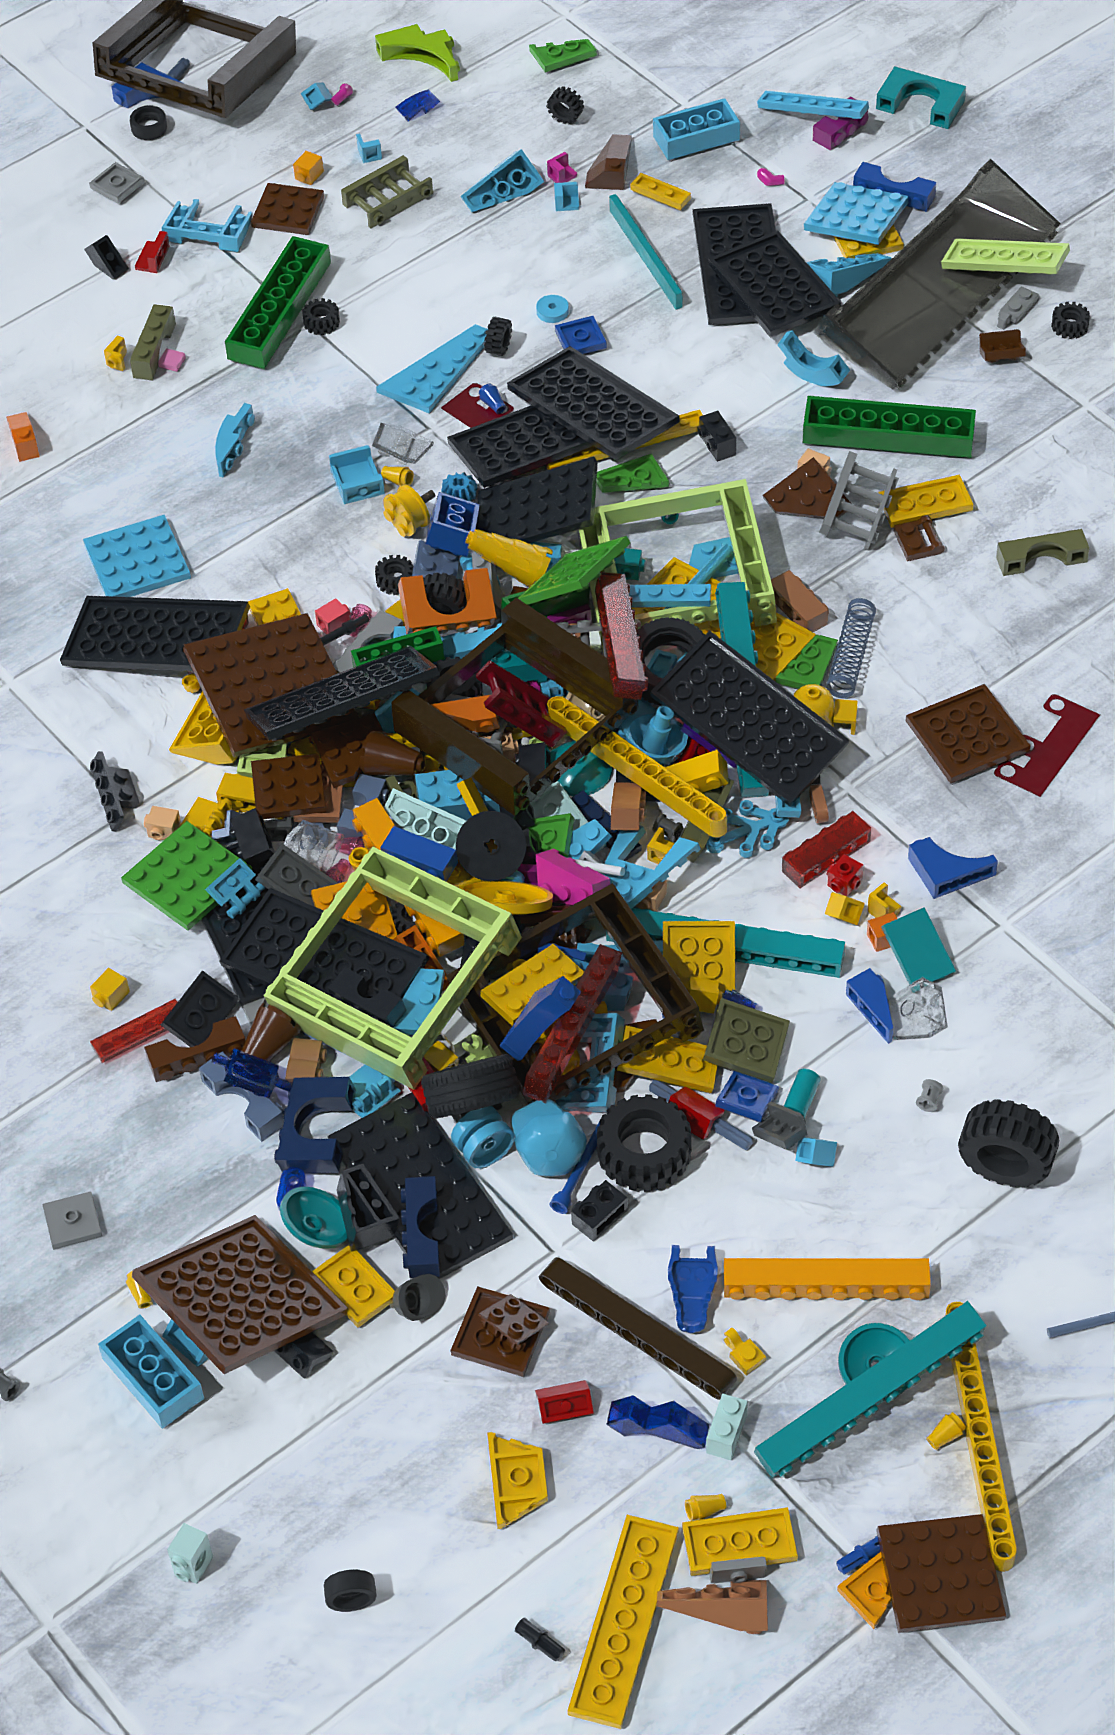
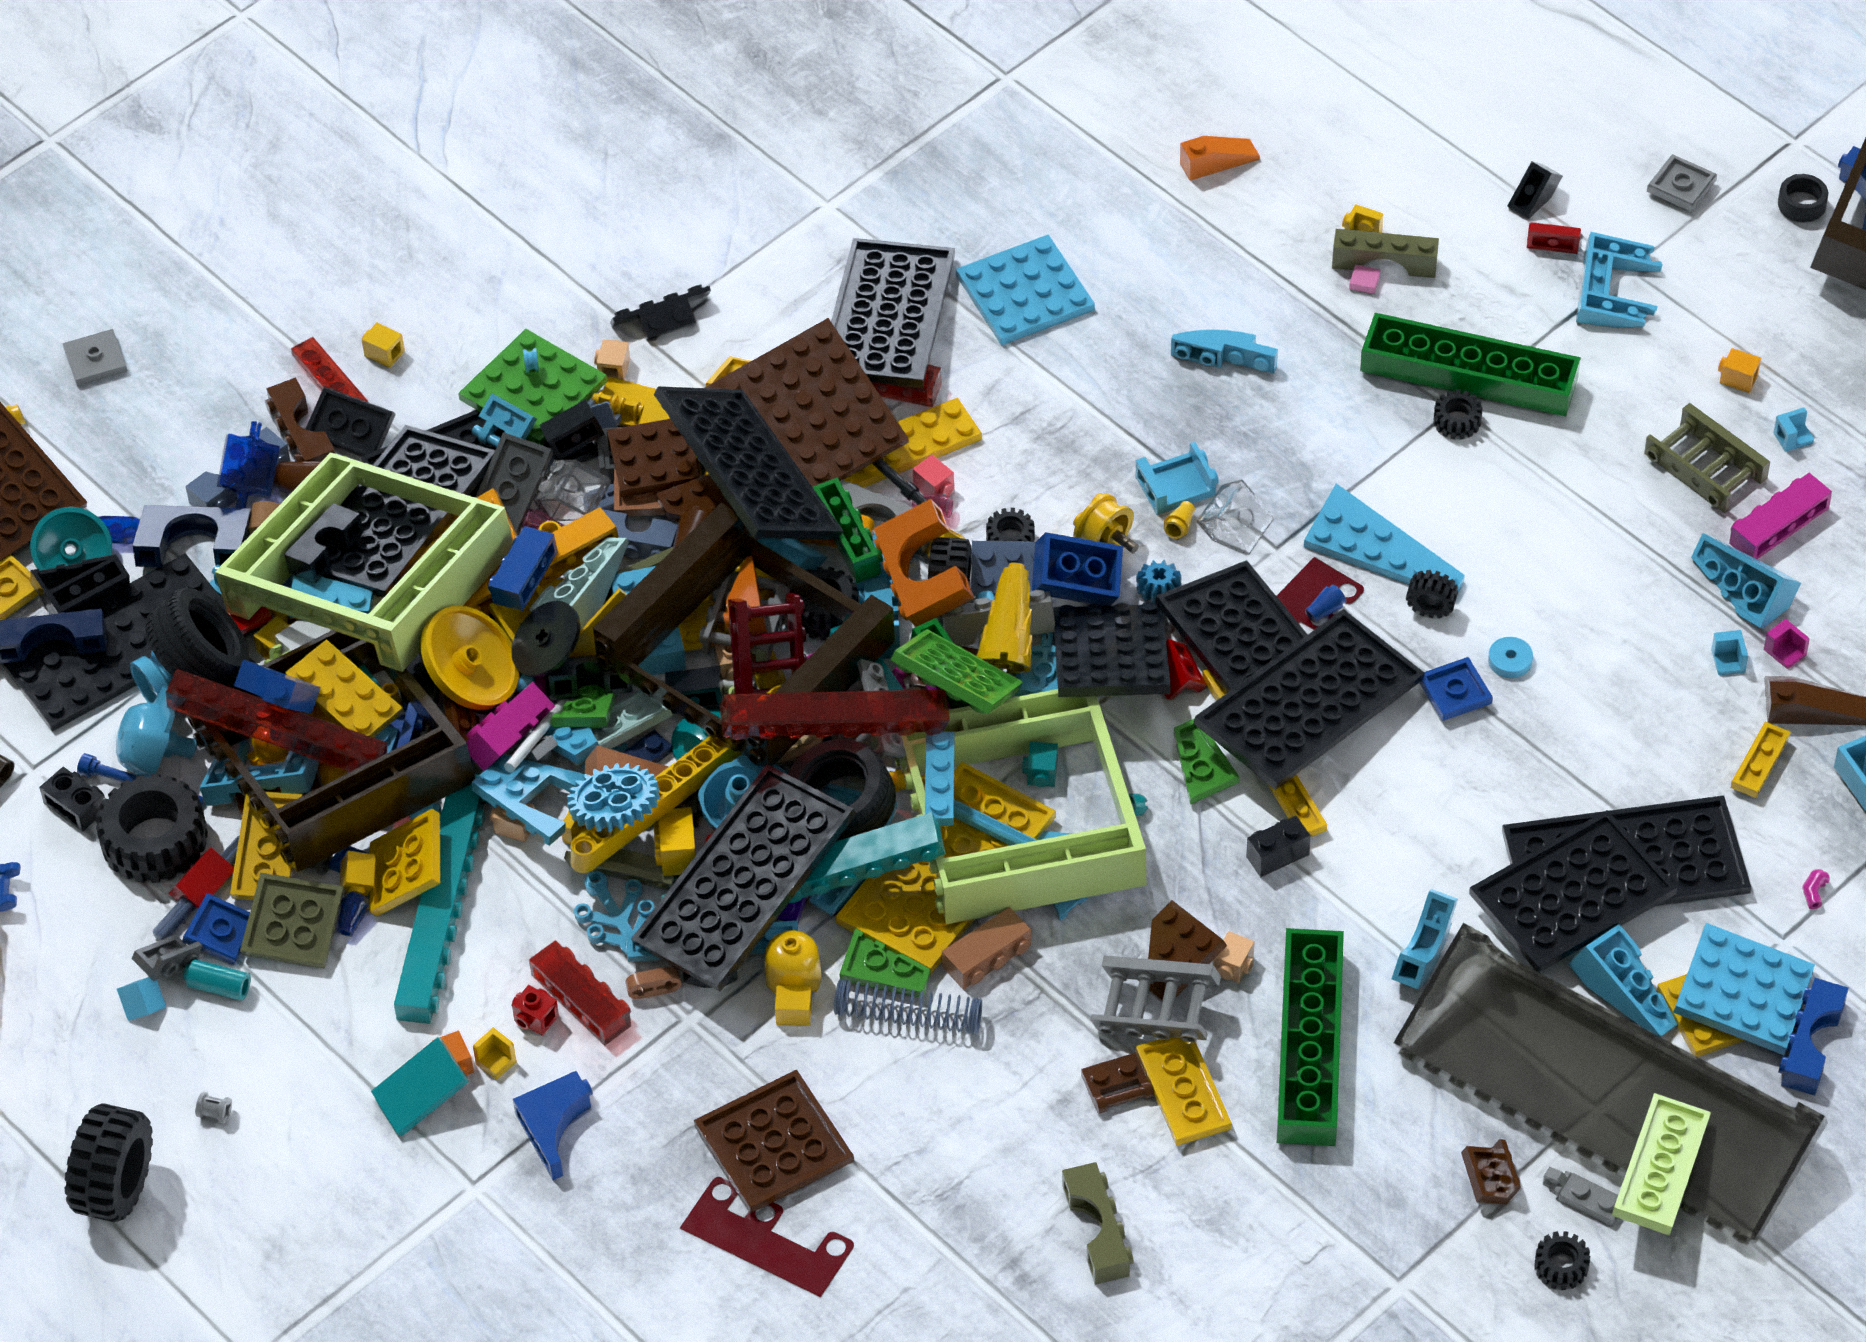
camera: 85 degrees right, 0 degrees up
reddish brown plate [251,183,324,235] -> none
teal tile [609,194,683,310] -> none
yellow panel [825,892,865,925] -> none
blue slope [846,968,893,1044] -> none
clear slope [887,977,948,1040] -> none
none -> medium azure bush [523,348,539,373]
none -> medium azure gear [567,763,660,832]
none -> dark pink brick [1729,472,1832,559]

